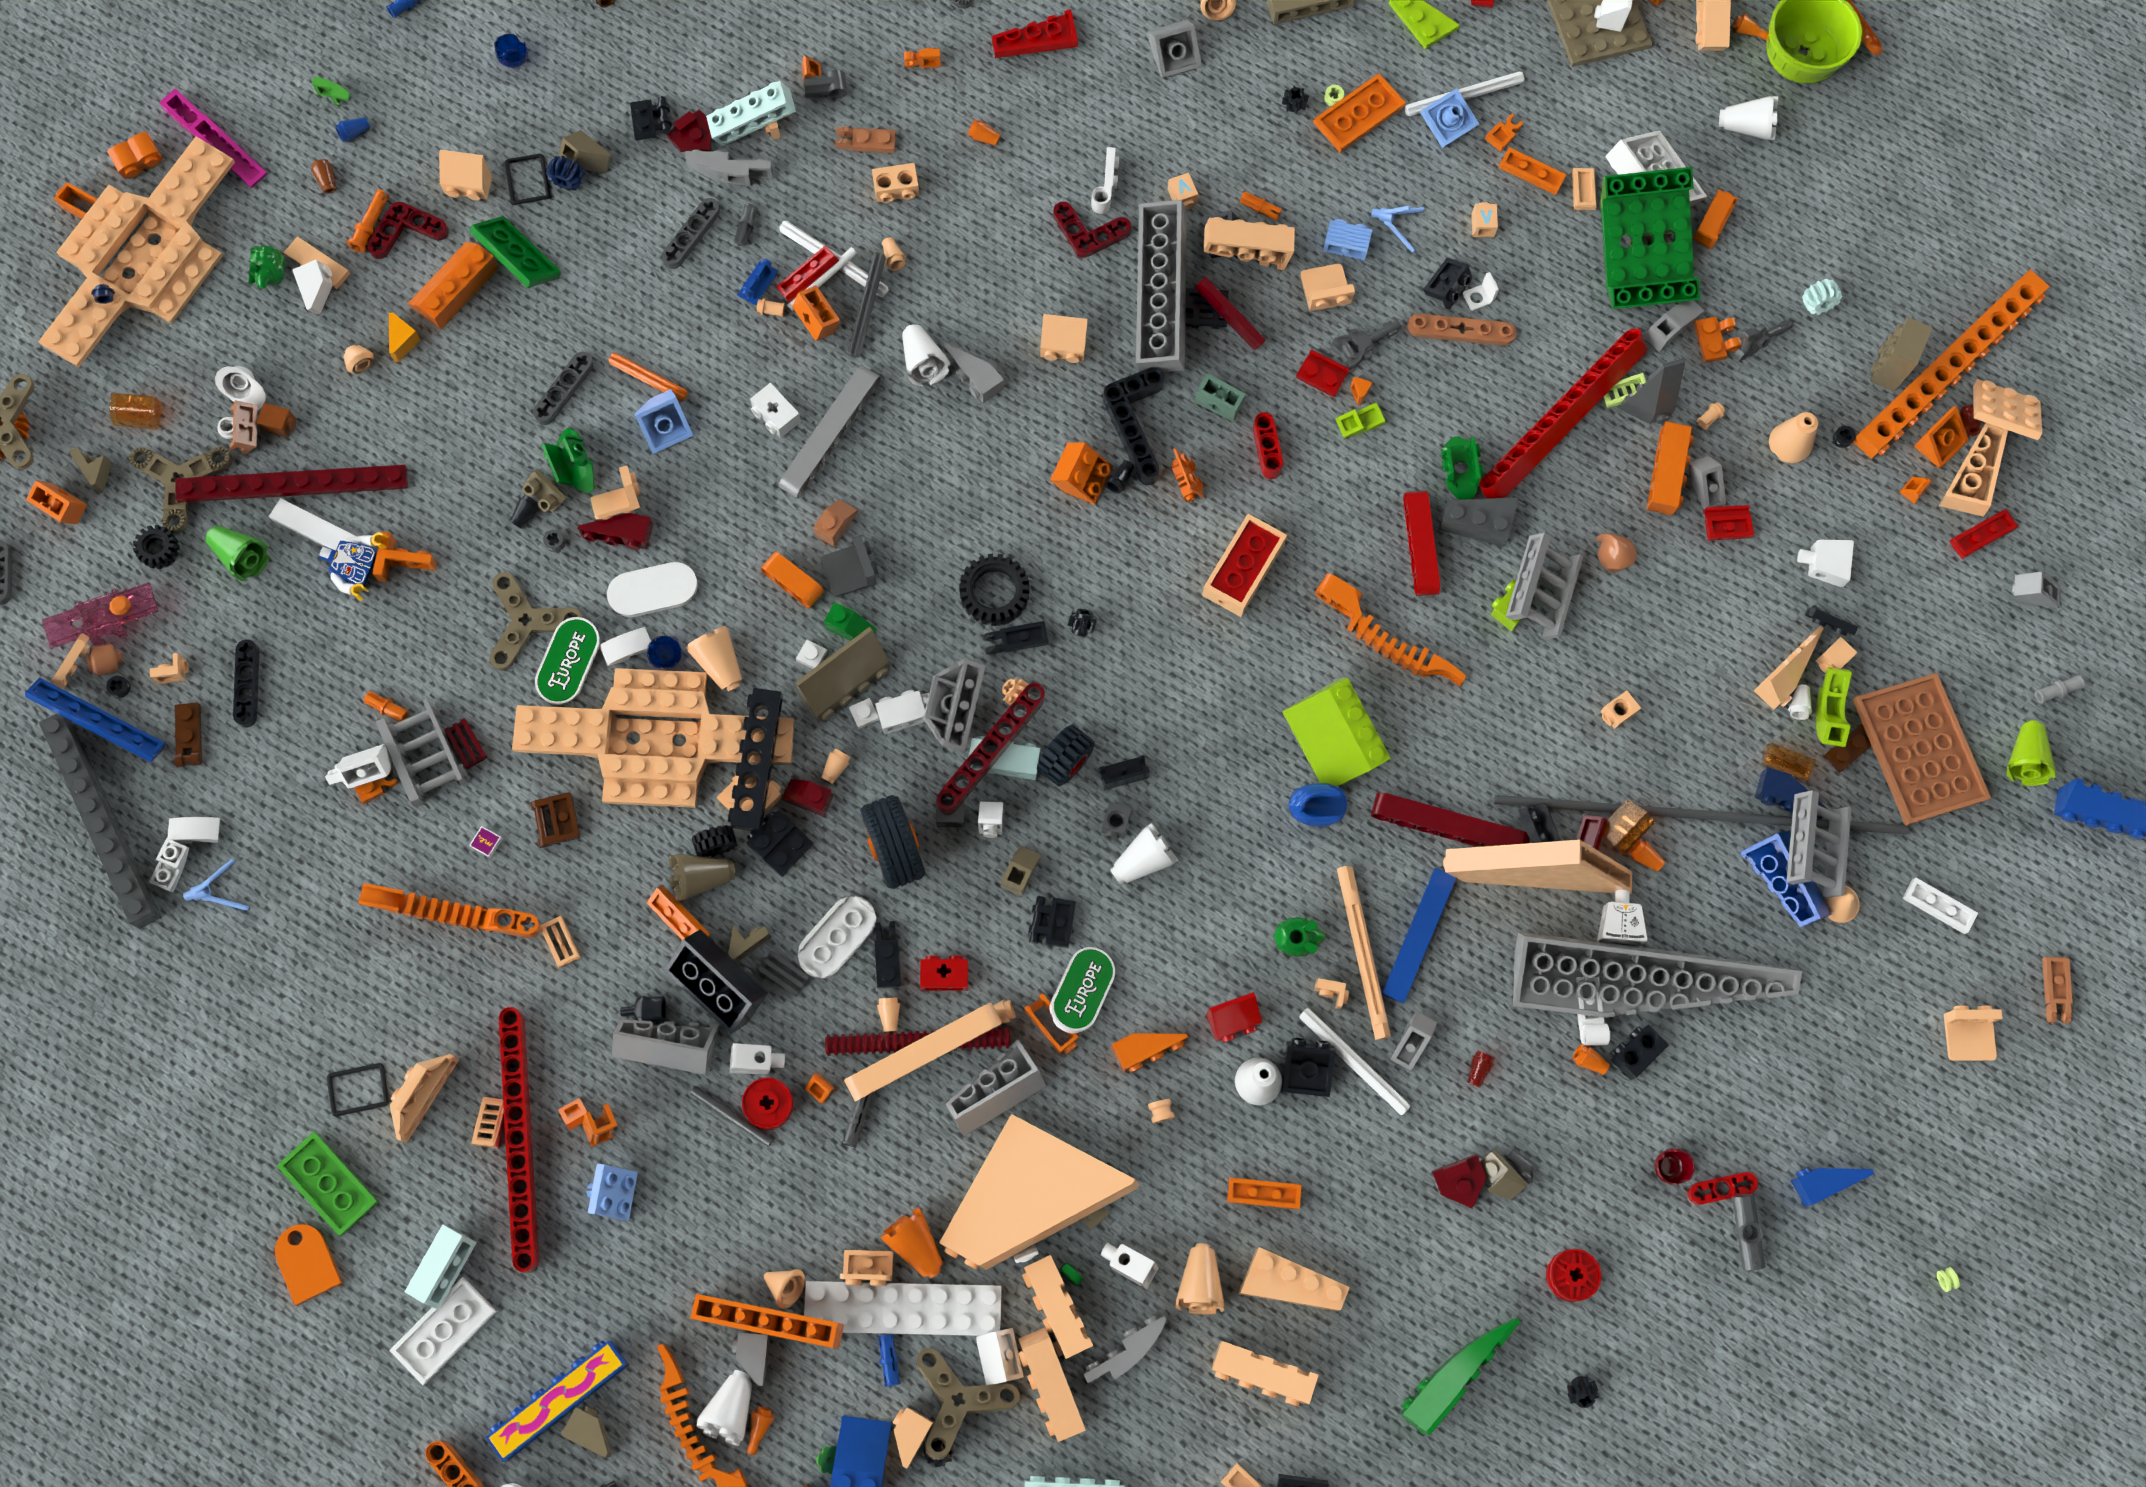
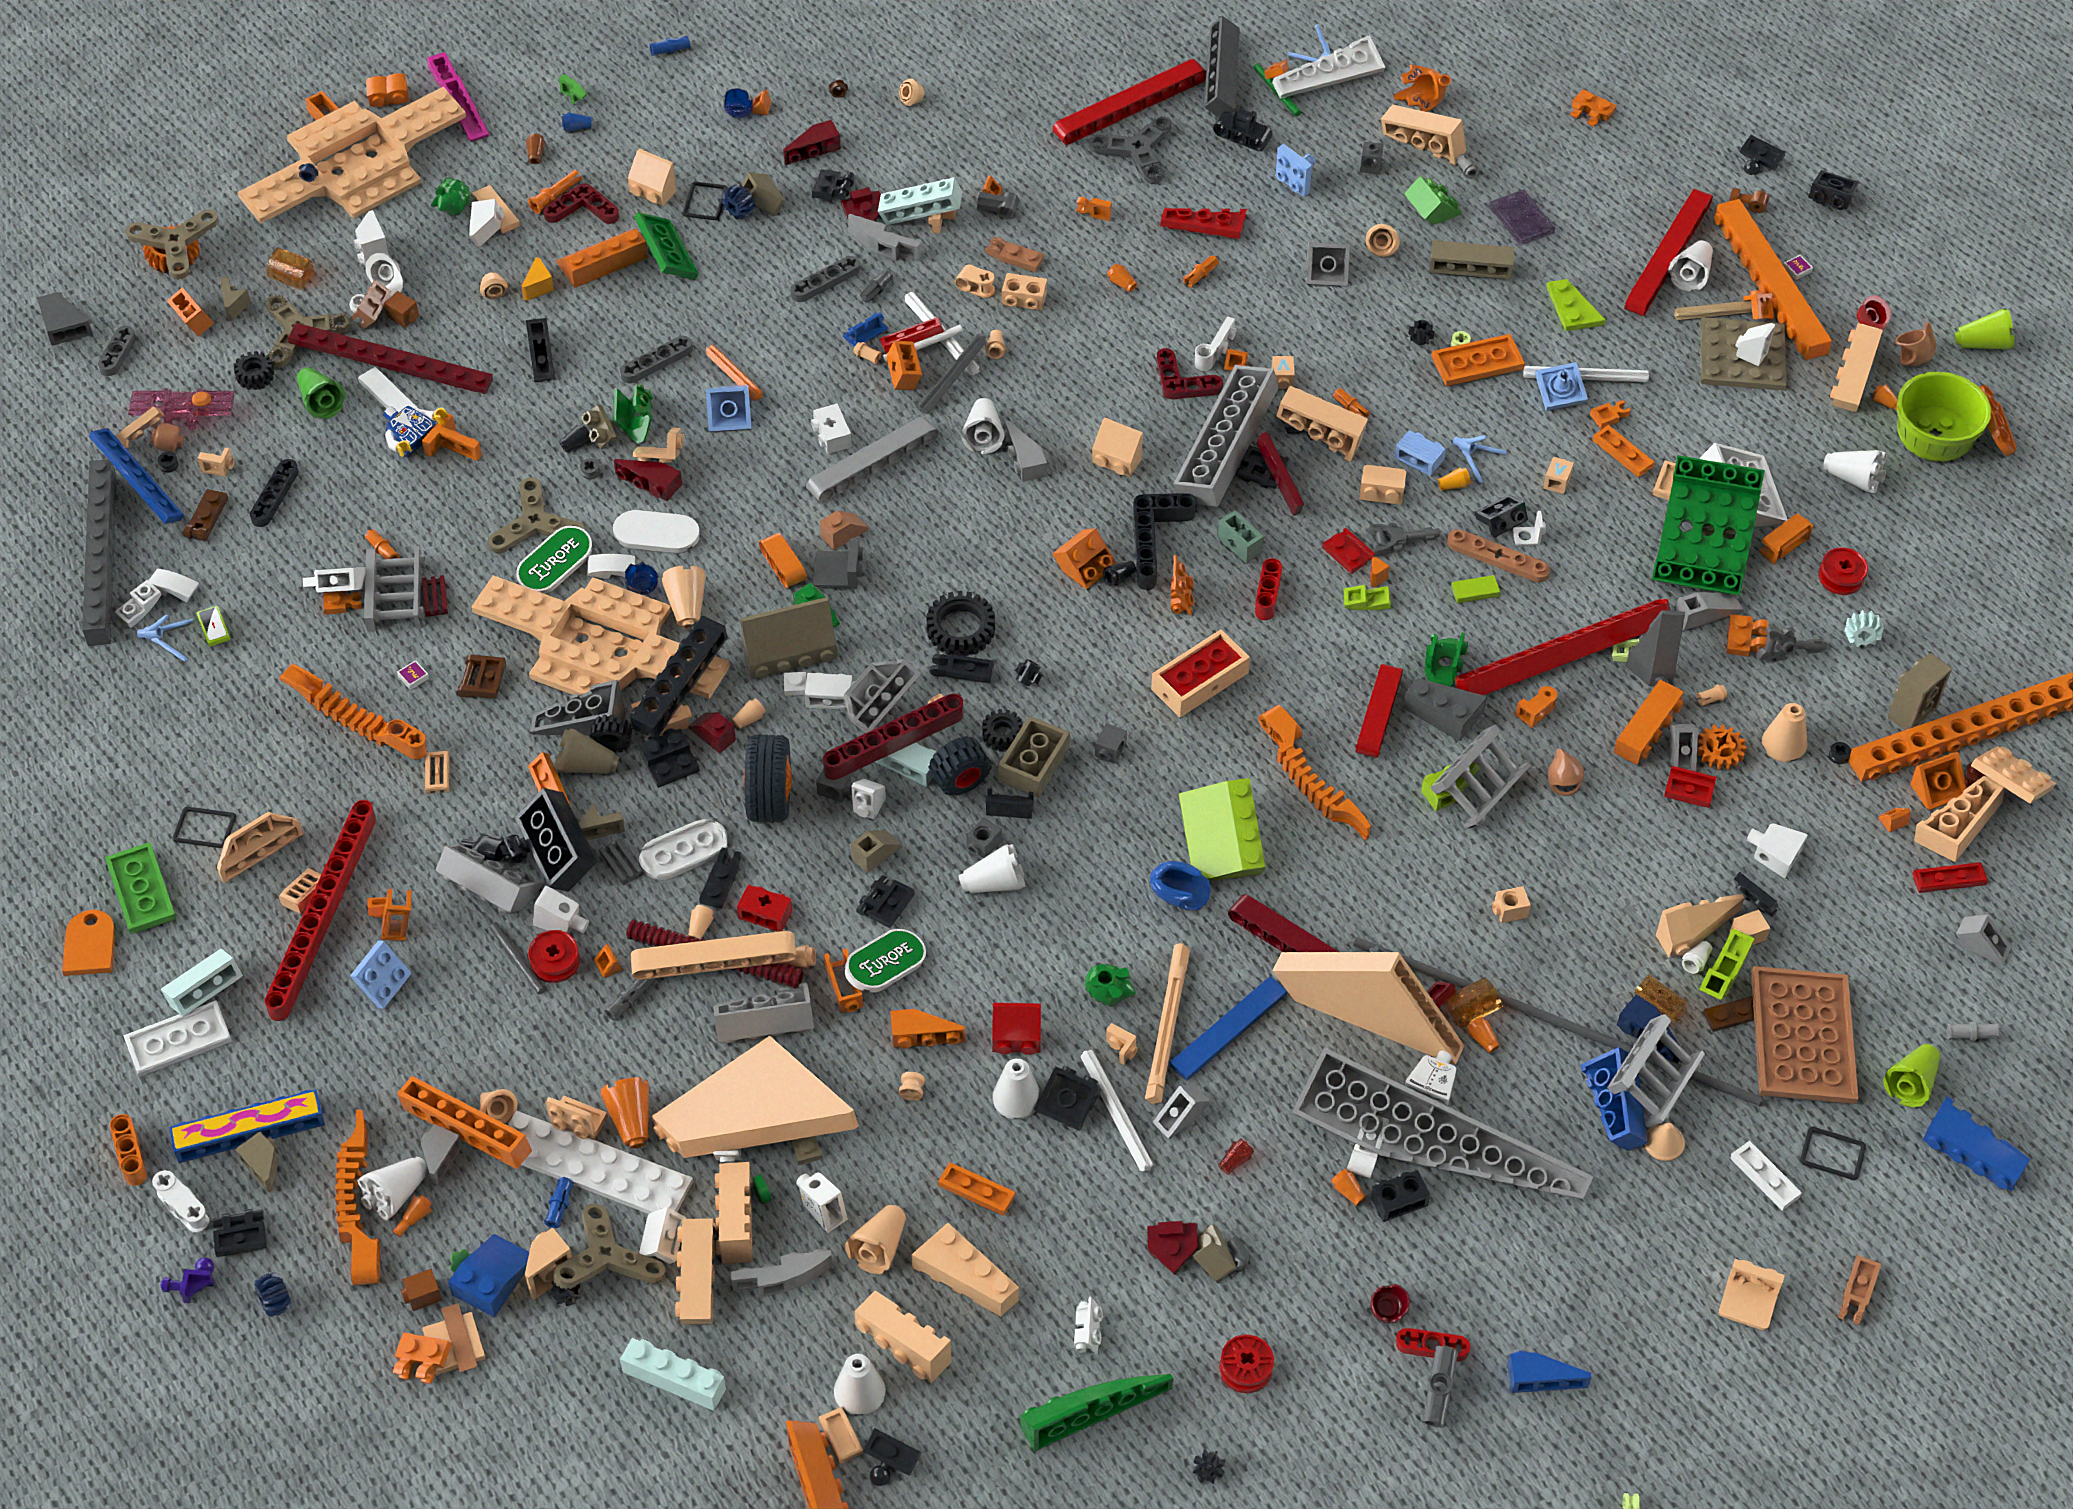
camera: 25 degrees right, 20 degrees down
none -> slope [196,606,231,647]
none -> white slope [354,210,389,268]
none -> black gear [500,835,530,864]
none -> black slope [526,318,555,382]
none -> dark grey wedge [530,680,626,735]
none -> orange slope [750,89,771,115]
none -> dark red slope [783,119,841,165]
none -> white cone [834,1354,886,1415]
none -> light nougat piece [955,264,995,298]
none -> black tyre [982,709,1023,752]
none -> dark tan brick [998,716,1070,798]
none -> white hinge [1074,1297,1103,1354]
none -> dark grey brick [1095,723,1127,764]
none -> orange axle [1183,256,1219,288]
none -> orange slope [1224,349,1248,371]
none -> light orange cone [1438,468,1471,491]
none -> lime tile [1451,575,1500,603]
none -> orange leg [1515,686,1558,728]
none -> orange gear [1697,724,1747,770]
none -> black piece [1800,1127,1866,1180]
none -> red wheel [1818,547,1868,595]

